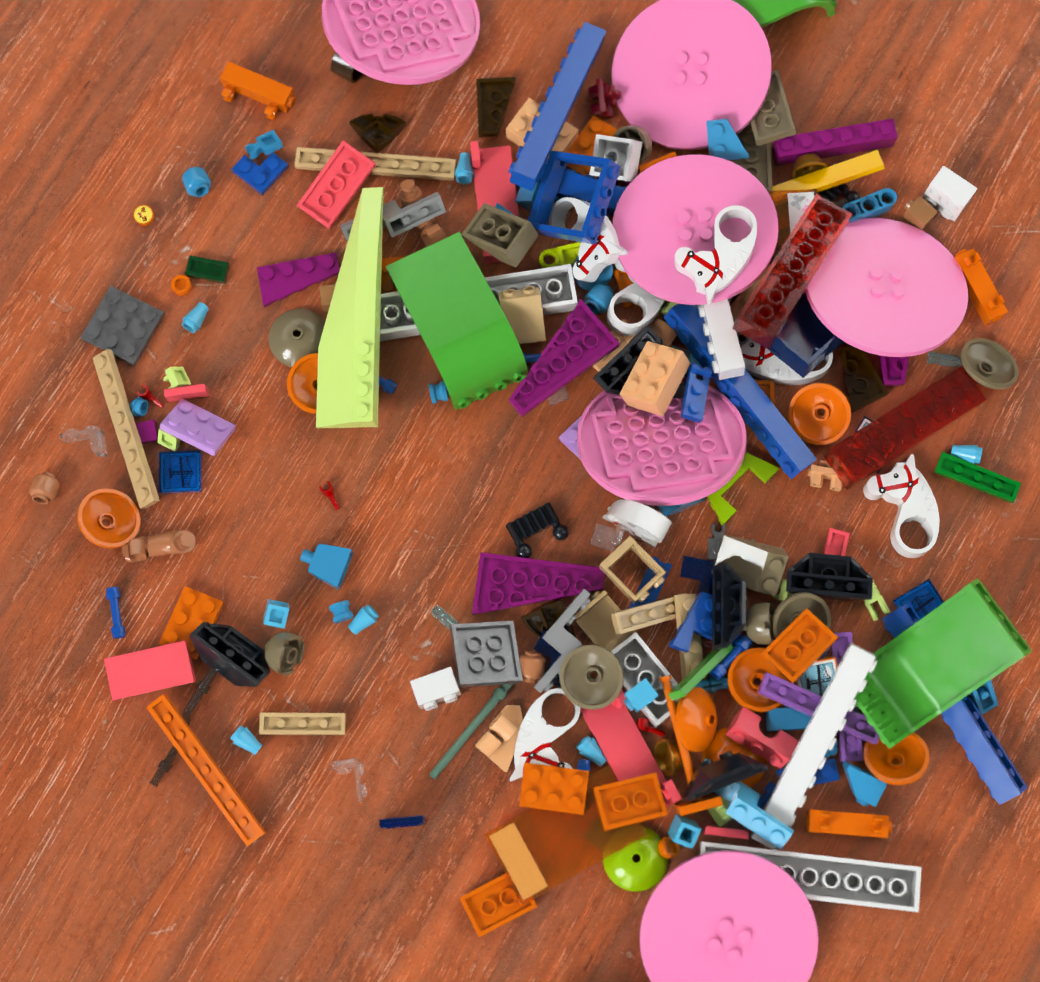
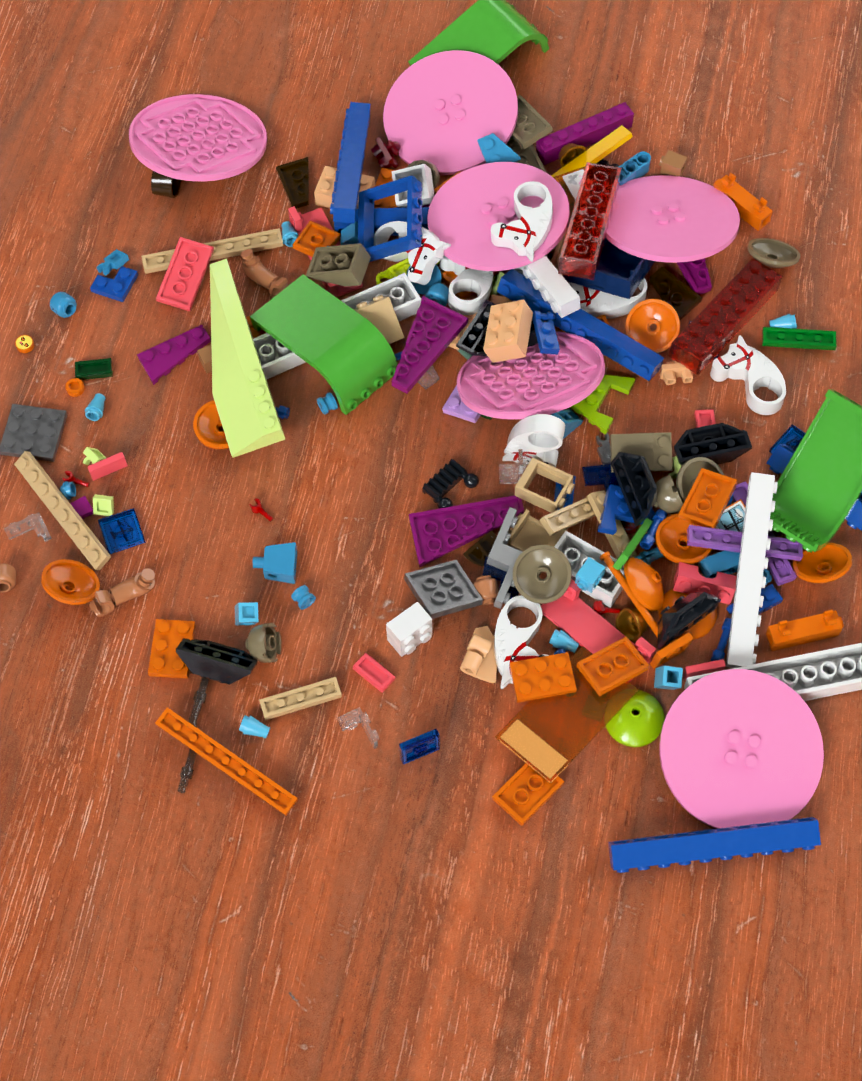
camera: 20 degrees left, 15 degrees down
coral tile [104,640,196,701] -> none
blue bar [106,587,126,639] -> none
lavender plate [160,399,236,456] -> none
orange brick [220,61,296,121] -> none
dark tan dish [268,308,325,367] -> none
light grey bracket [340,192,446,242] -> none
medium azure cone [348,604,379,635] -> none
dark brown brick [350,114,406,153] -> none
sand green bar [429,684,513,779] -> none
clear light blue axle [431,605,459,630] -> none
orange tile [658,836,680,859] -> none
medium azure bracket [699,758,794,850] -> none
yellowish green tile [707,798,732,827] -> none
dark azure slope [842,760,887,807] -> none
yellowish green hinge [863,580,891,621] -> none
white brick [922,166,978,222] -> none
clear light blue axle [927,351,964,368] -> none
none -> orange tile [292,220,341,257]
none -> coral tile [353,653,395,693]

